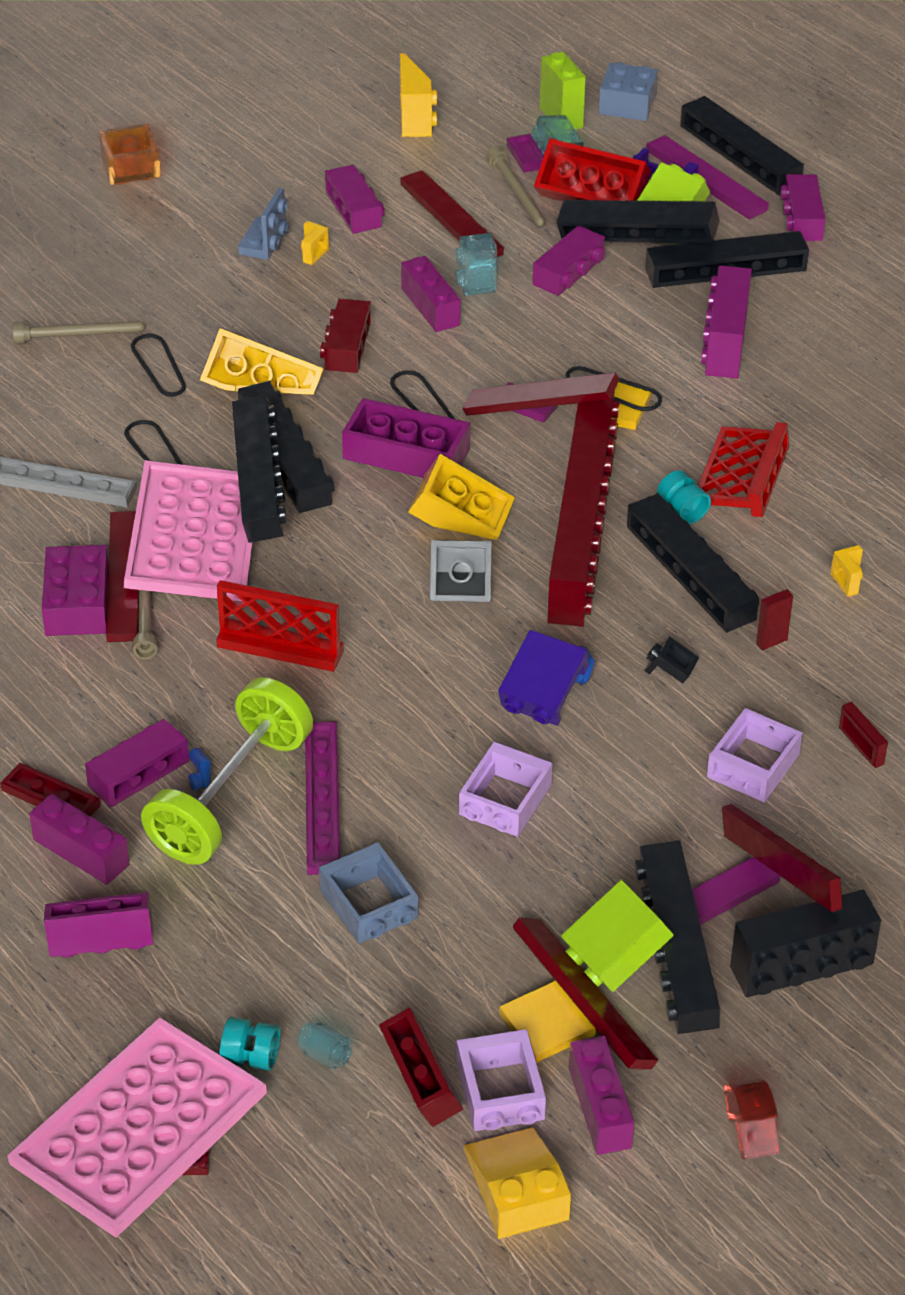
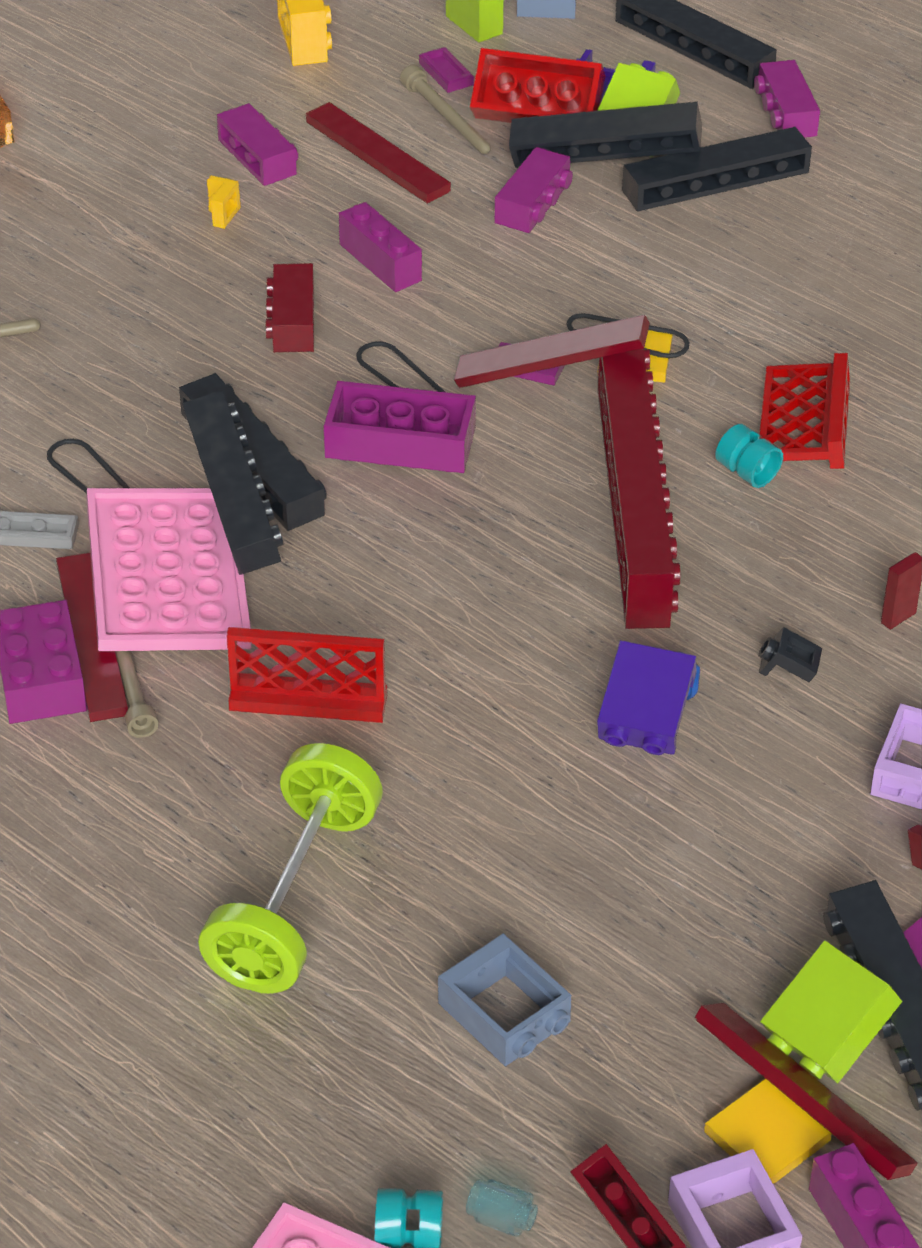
camera: 10 degrees left, 0 degrees up
dark red tile [0,762,100,817] -> none
magenta brick [29,794,129,885] -> none
magenta brick [44,892,153,958] -> none
magenta brick [85,719,189,808] -> none
black piece [130,334,186,397] -> none
blue arm [188,748,212,791] -> none
yellow wedge [200,328,324,395] -> none
sand blue bracket [238,188,289,260] -> none
magenta tile [305,722,340,875] -> none
yellow slope [408,454,515,540] -> none
slope [430,540,492,602] -> none
clear light blue brick [455,233,497,296] -> none
lavender window [459,742,553,837] -> none
clear light blue brick [532,115,584,155] -> none
black brick [627,493,759,633] -> none
magenta tile [646,135,769,220] -> none
magenta brick [701,266,752,379] -> none

